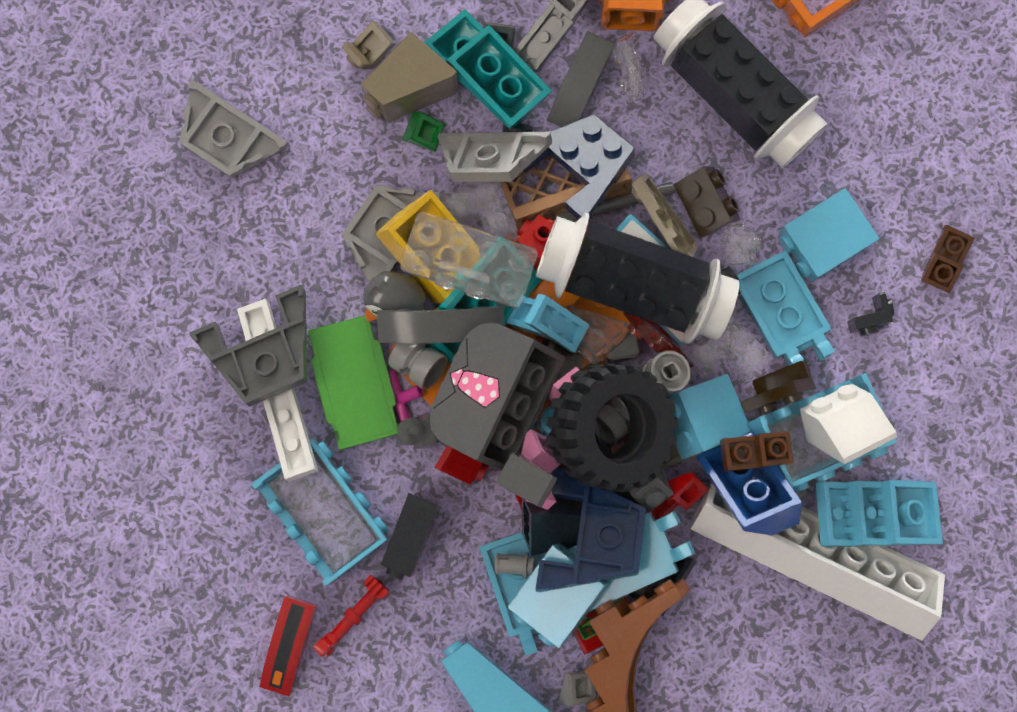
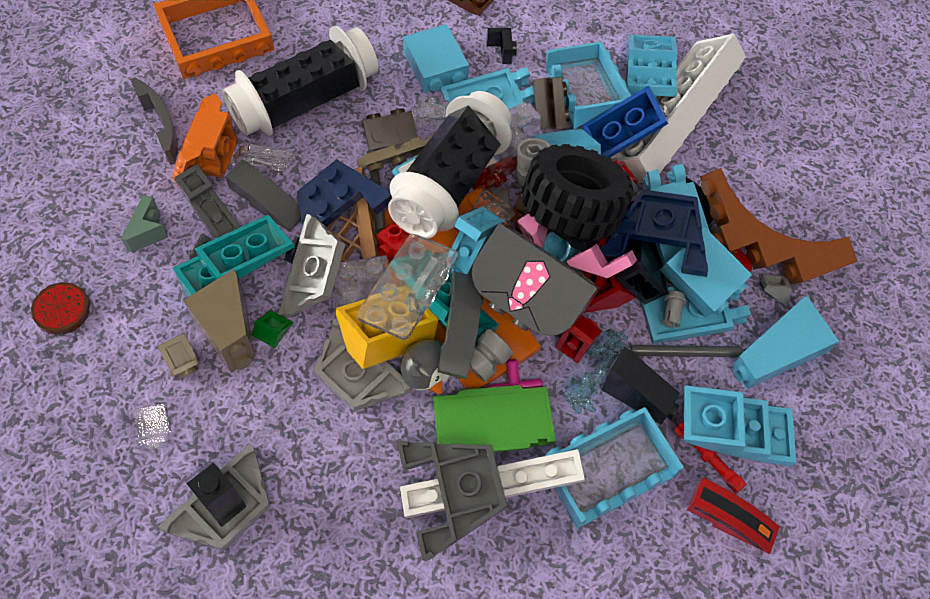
camera: 85 degrees left, 20 degrees down
dark grey hips [397,413,441,449] -> none
dark grey slope [496,451,557,508] -> none
reddish brown slope [720,431,794,472] -> none
white slope [800,384,897,464] -> none
none -> clear bracket [134,403,172,450]
none -> black slope [184,461,247,527]
none -> clear light blue piece [563,328,629,414]
none -> dark grey bar [631,345,742,357]
none -> medium azure slope [684,385,796,467]

